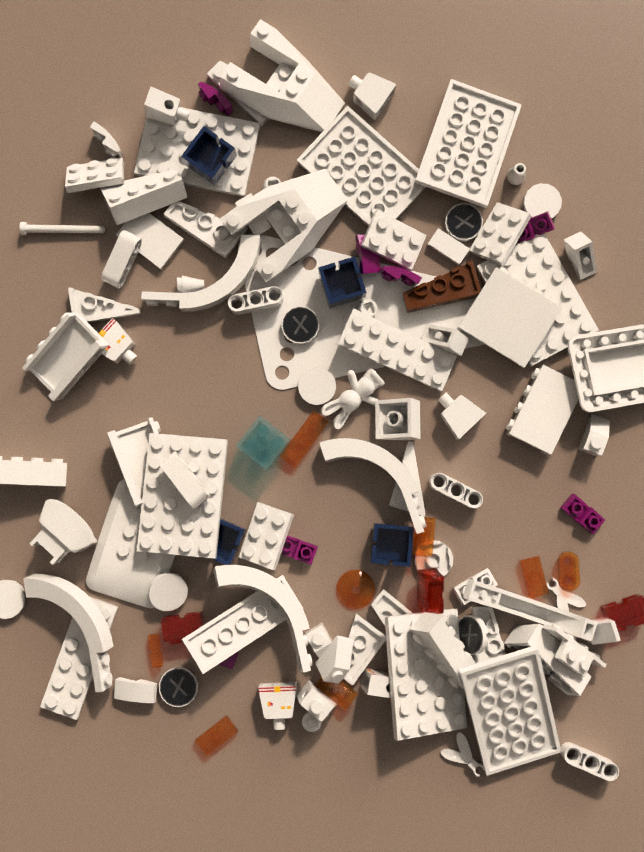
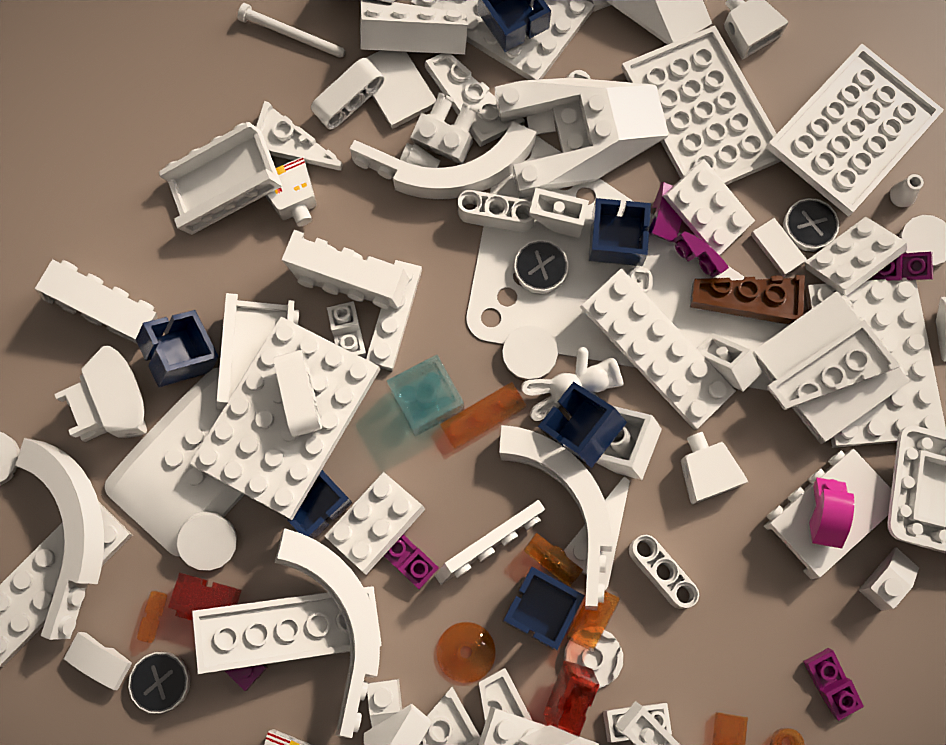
camera: 20 degrees right, 10 degrees down
none -> dark blue piece [135,310,219,387]
none -> white wedge [282,230,409,309]
none -> white slope [327,301,367,359]
none -> white plate [366,260,422,371]
none -> white brick [411,93,478,164]
none -> white wing [435,500,545,585]
none -> clear orange plate [524,533,583,587]
none -> white slope [529,188,589,238]
none -> dark blue piece [538,381,627,468]
none -> white wing [767,320,900,410]
none -> dark pink brick [809,477,854,549]

